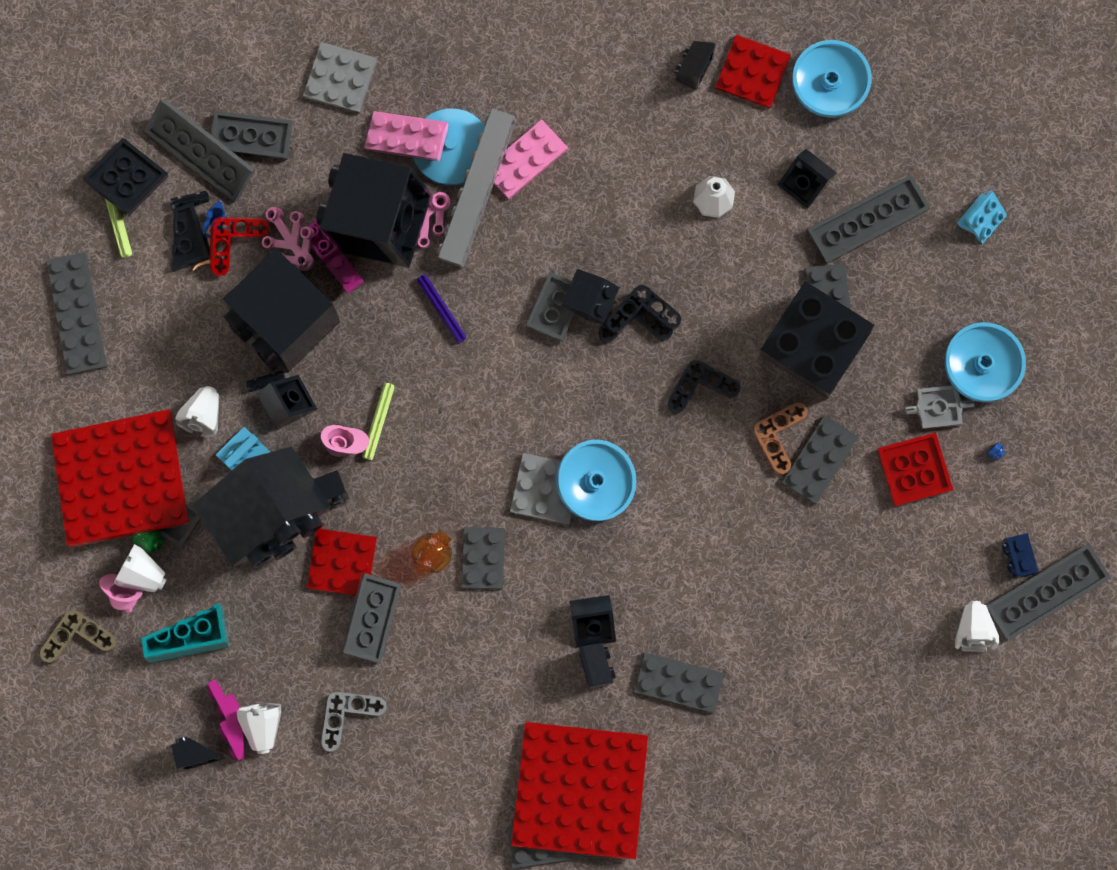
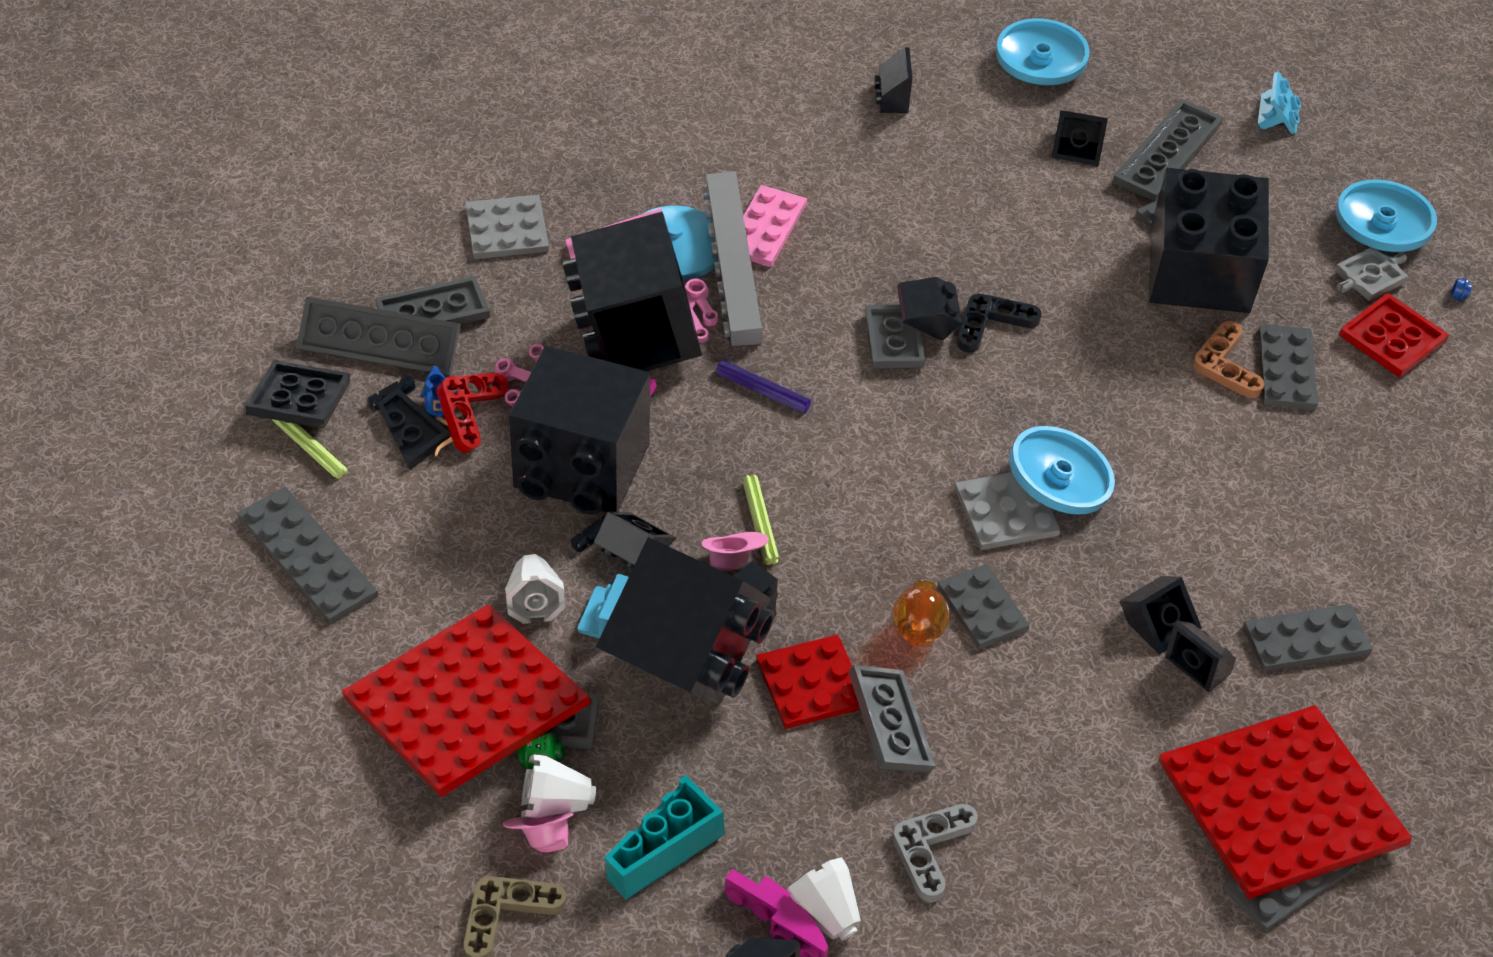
camera: 30 degrees left, 30 degrees down
black beam [607,285,681,334] -> none
black beam [668,360,740,414] -> none
white cone [693,176,735,218] -> none
red plate [715,34,791,109] -> none

